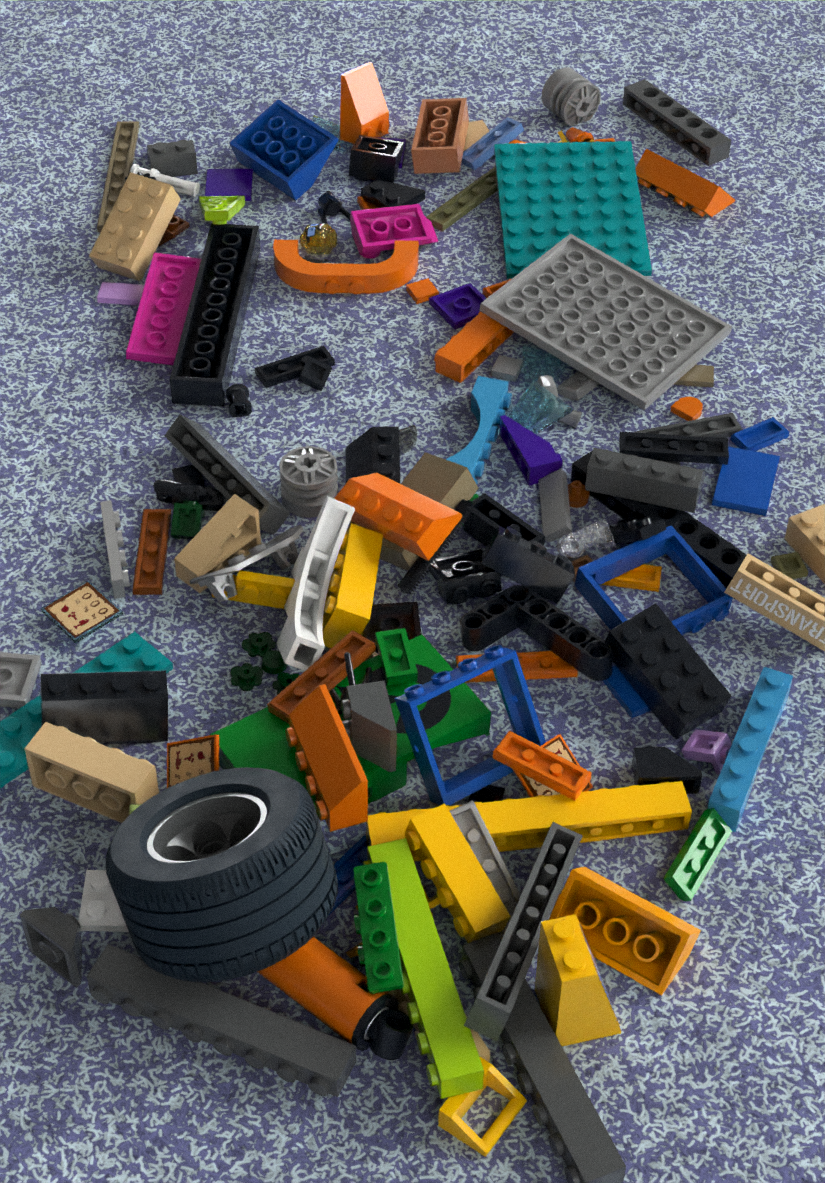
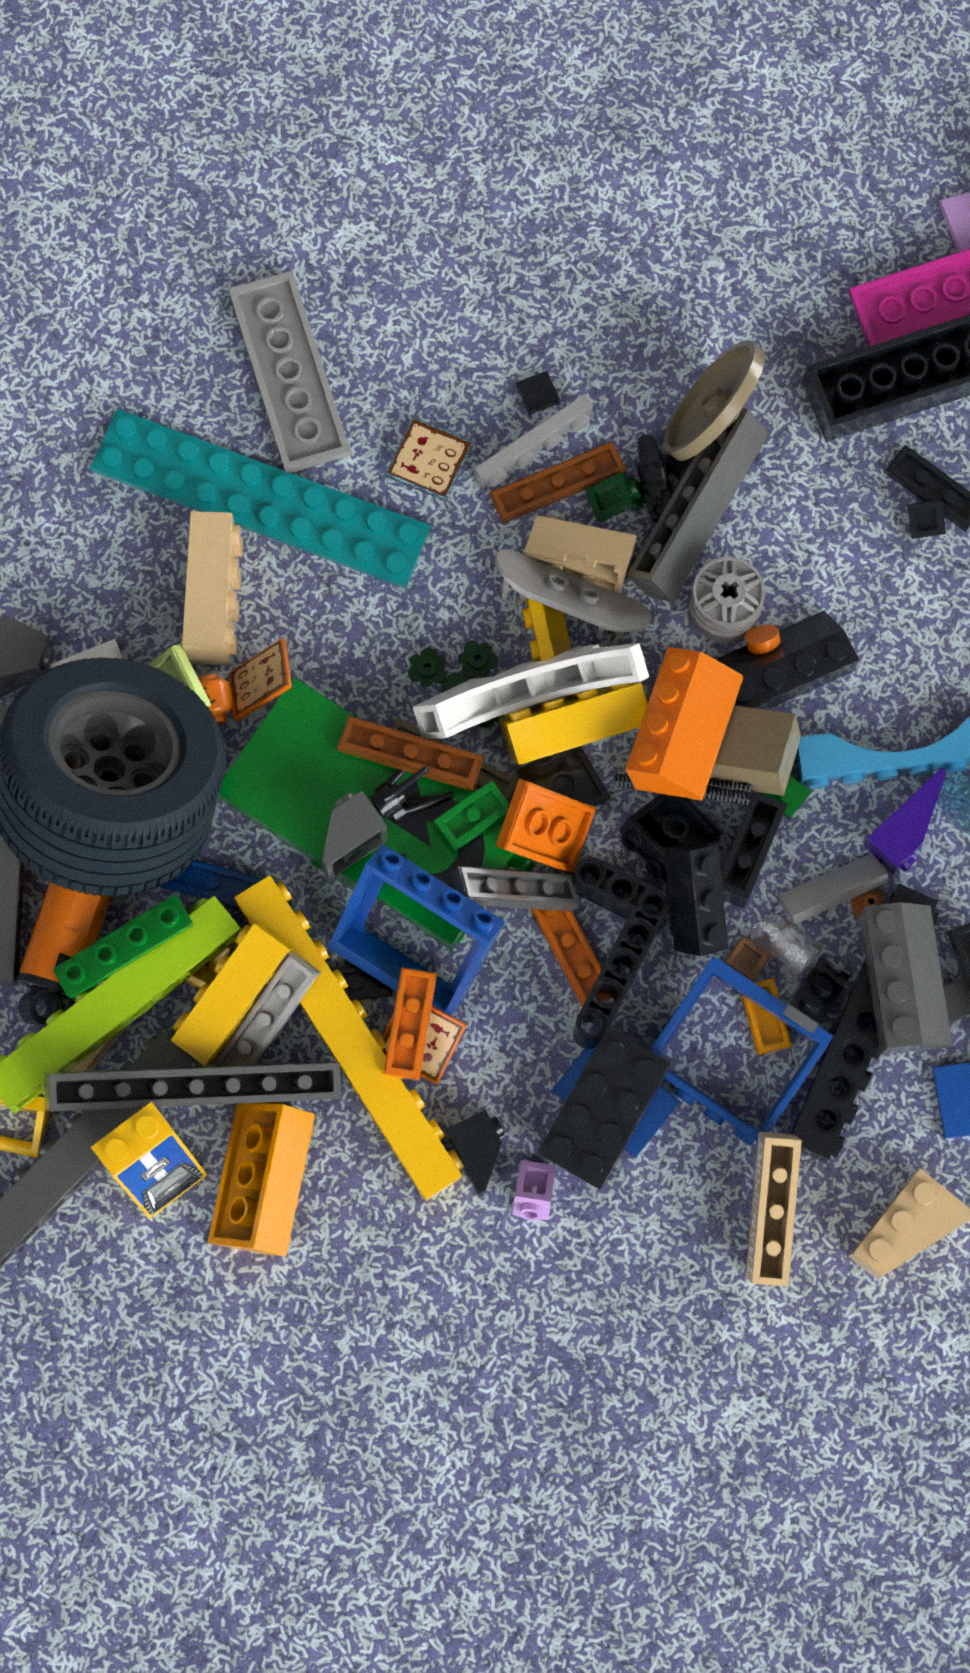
camera: 65 degrees right, 30 degrees up
black slope [40,671,168,745] -> none
black bush [226,384,252,417] -> none
orange slope [285,684,368,832] -> none
clear smoke tile [399,425,417,454] -> none
green plate [663,808,732,901] -> none
dark azure arch [707,667,793,832] -> none
olive tile [770,552,809,579] -> none
none -> dark grey tile [451,866,579,911]
none -> orange tile [495,779,596,874]
none -> black tile [516,371,560,415]
none -> dark tan dish [663,340,765,461]
none -> orange tile [744,624,781,654]

